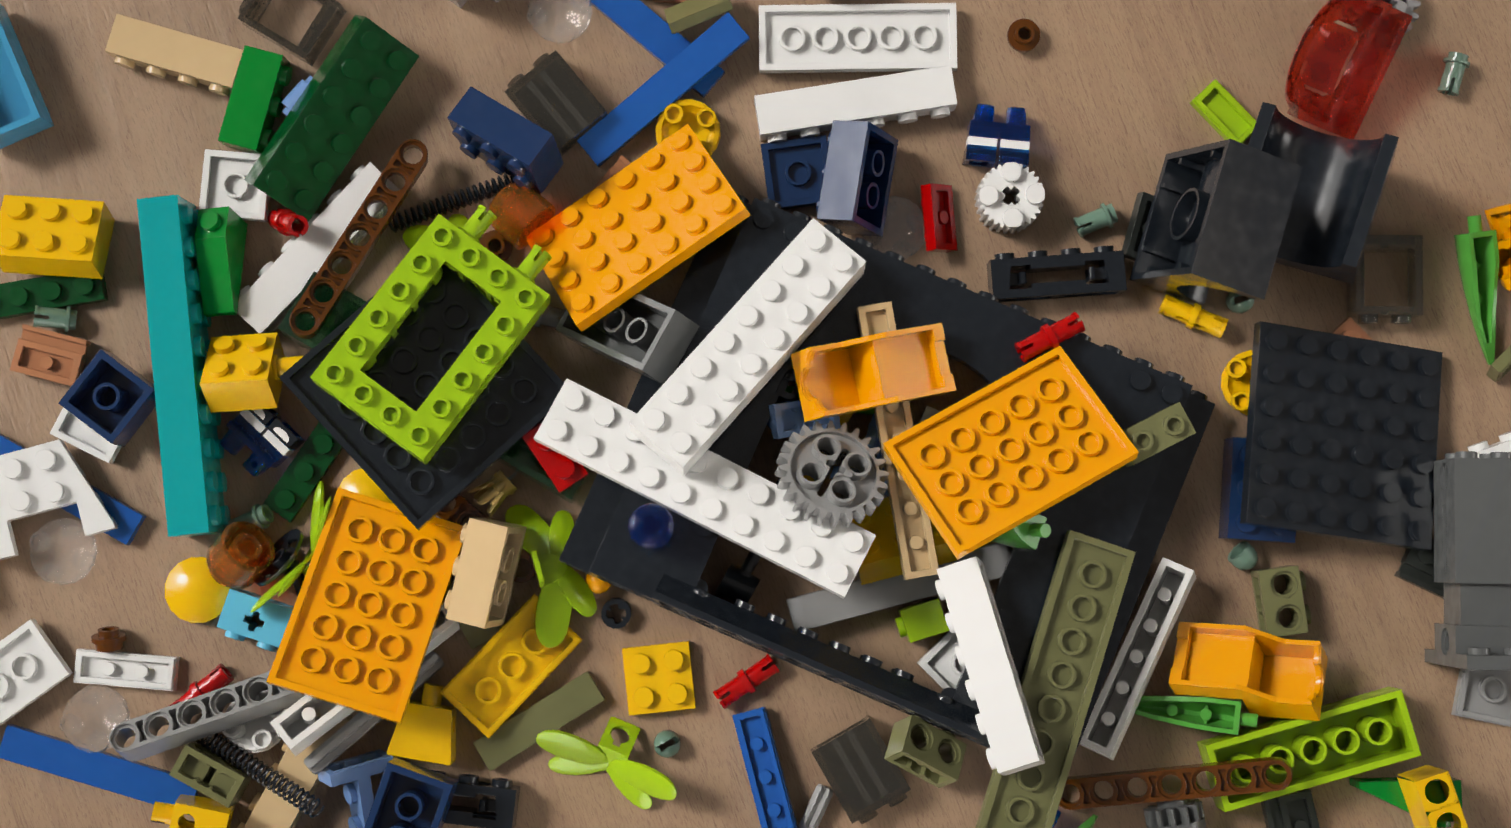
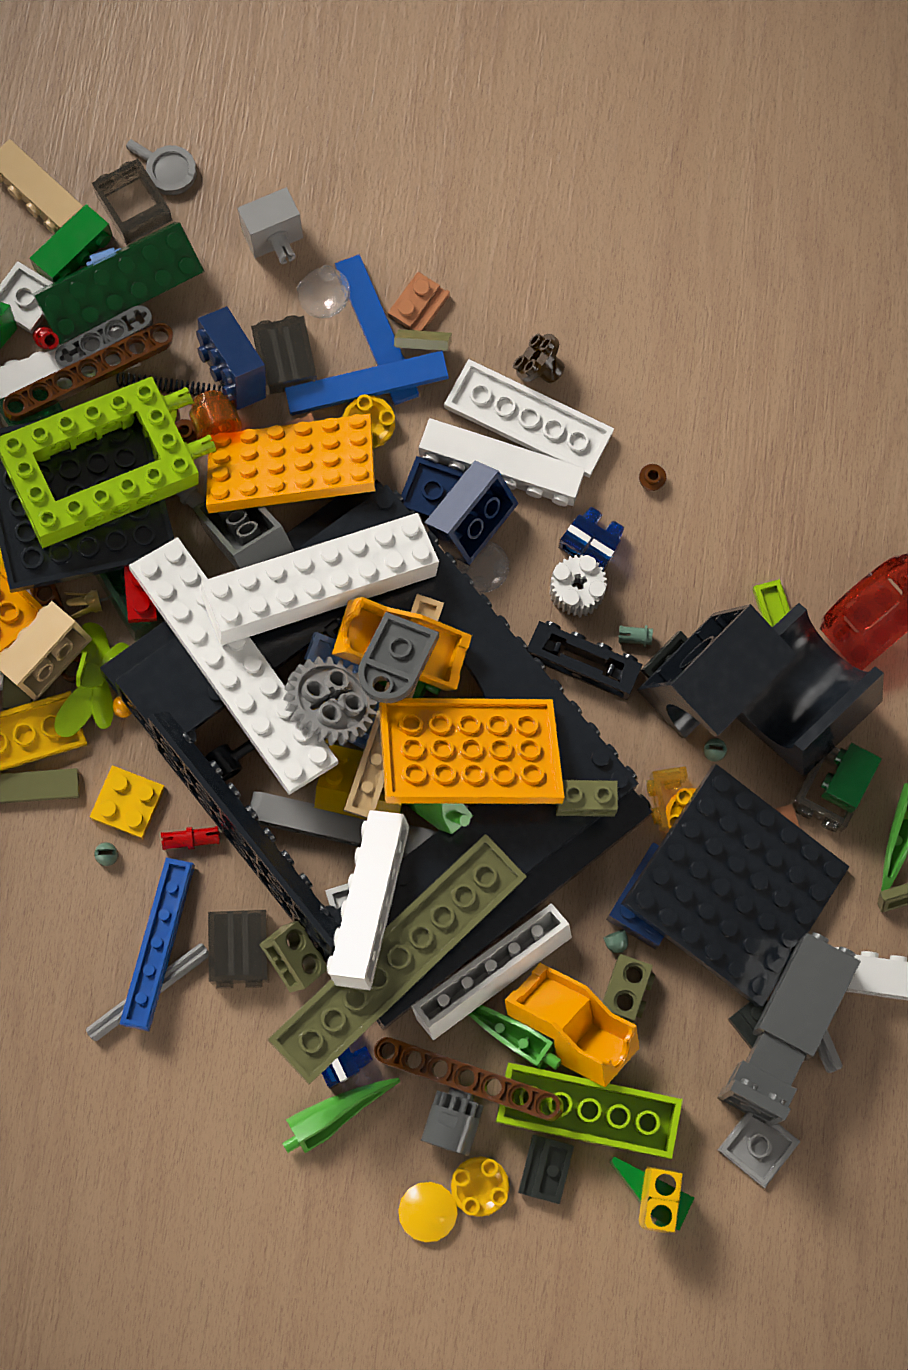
camera: 25 degrees right, 10 degrees down
lime piece [536,717,677,809] -> none
black bush [601,598,631,629] -> none
clear blue head [628,503,675,550] -> none
lime brick [895,597,949,643] -> none
red plate [921,183,958,253] -> none
red pin [1014,312,1085,363] -> none
yellow pin [1158,294,1229,339] -> none
none -> dark grey beam [55,305,153,369]
none -> dark grey tile [358,612,440,703]
none -> clear yellow bracket [646,766,688,831]
none -> dark green brick [820,742,882,813]

